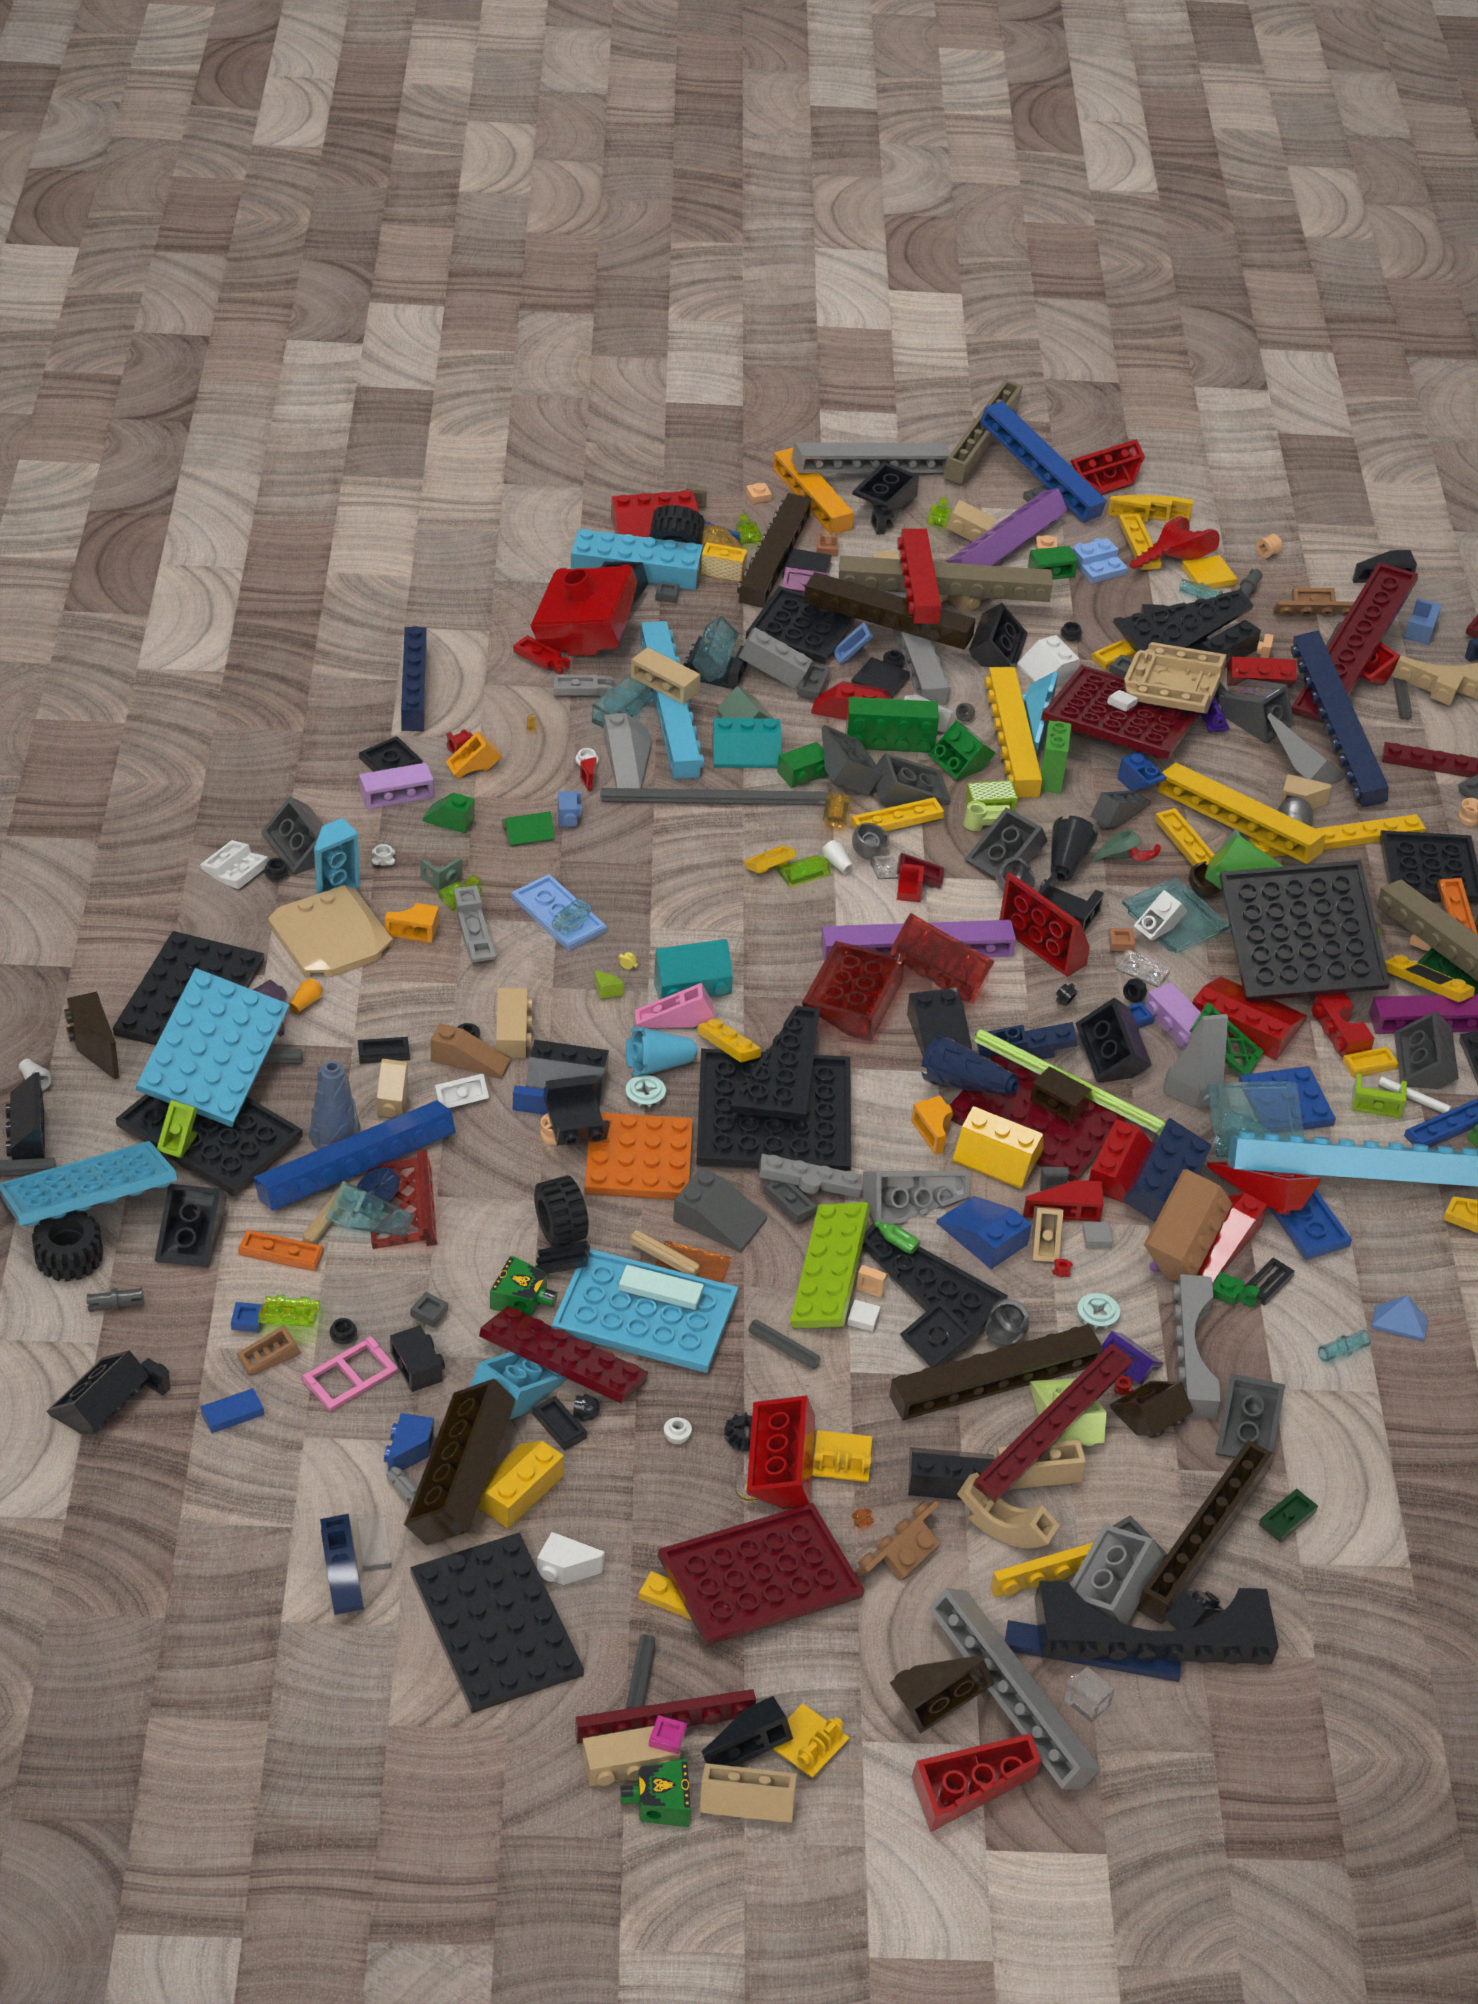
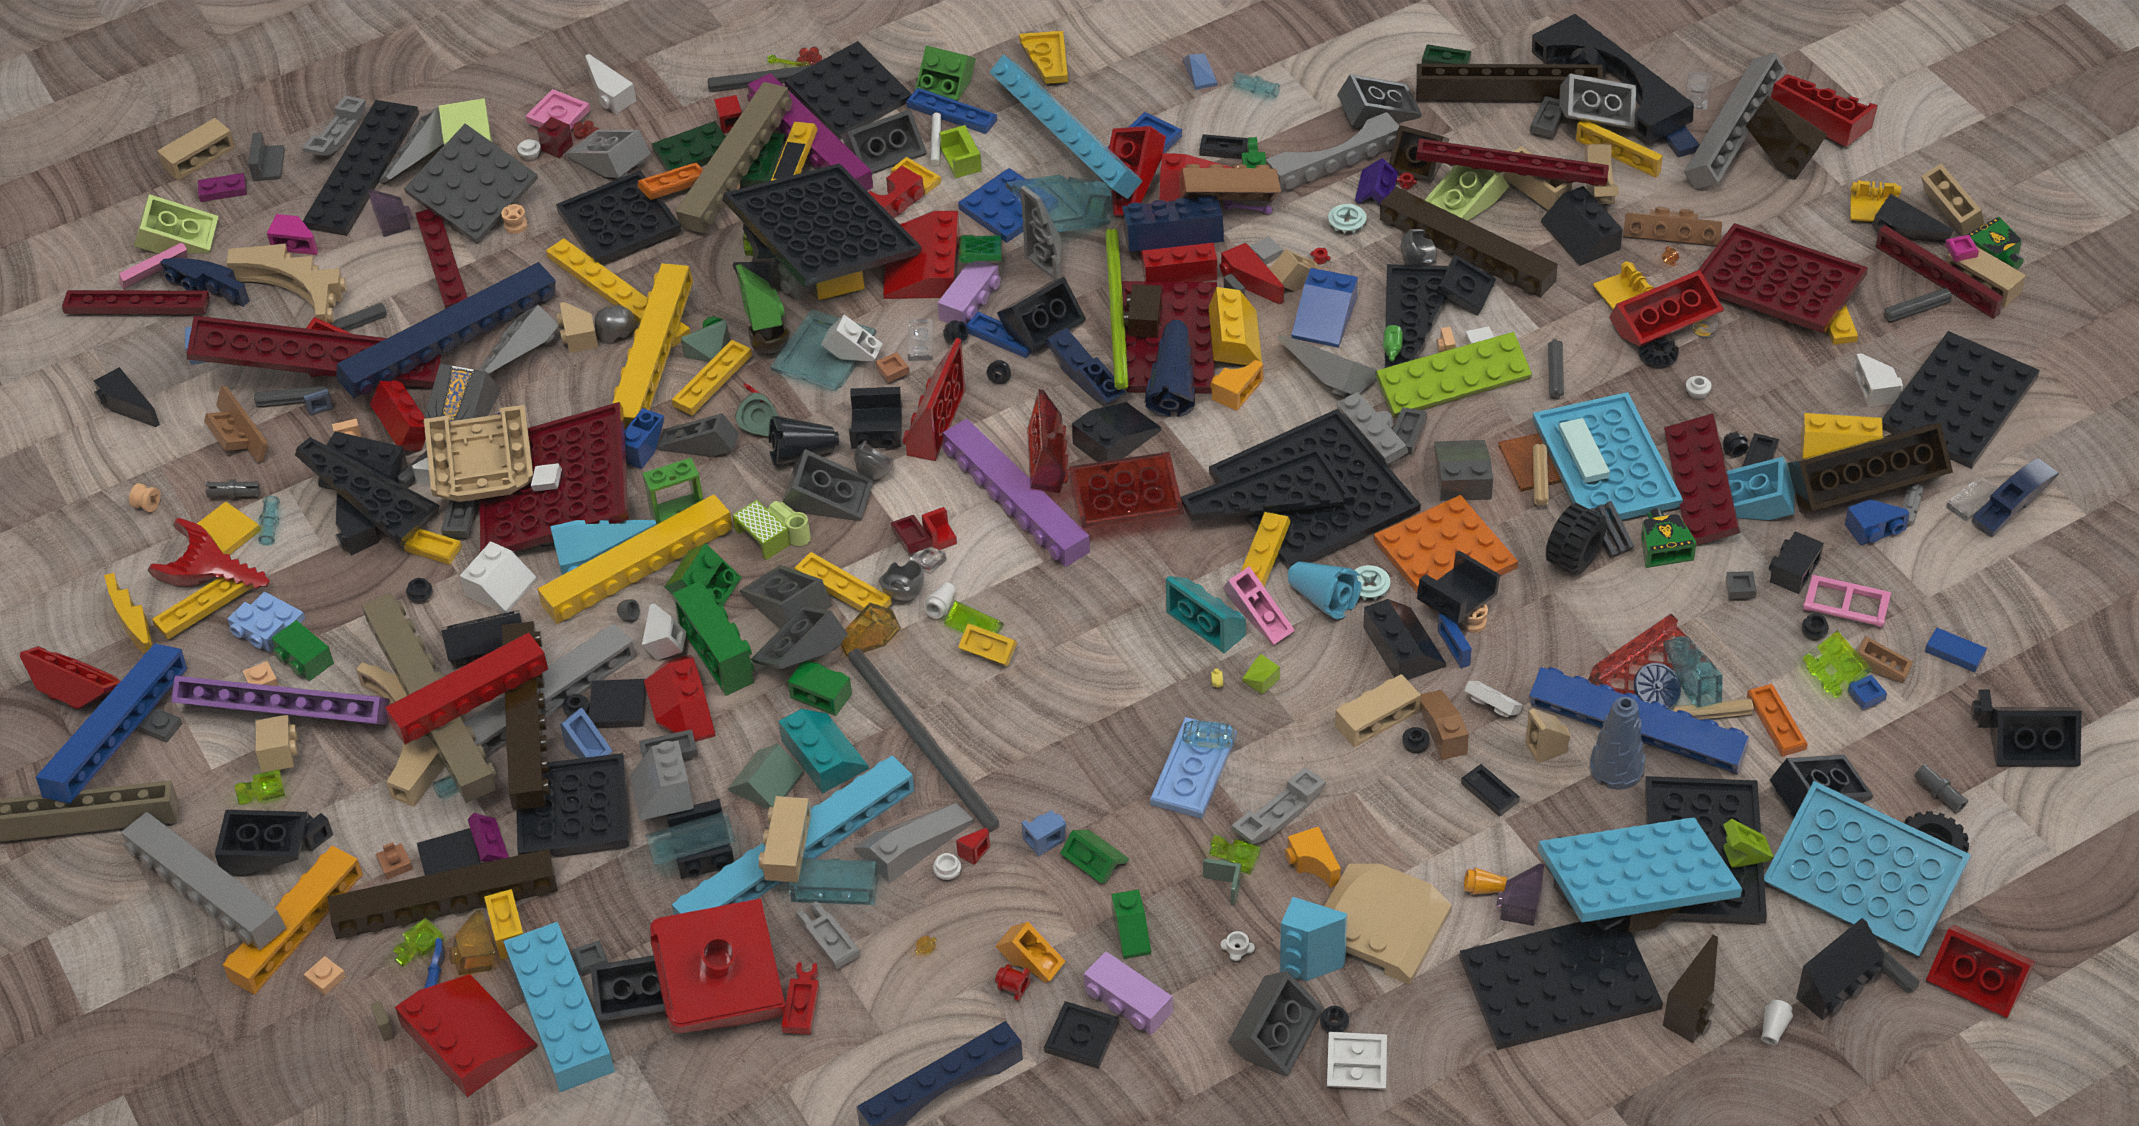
camera: 115 degrees left, 5 degrees up
black tyre [649,505,705,545] -> none

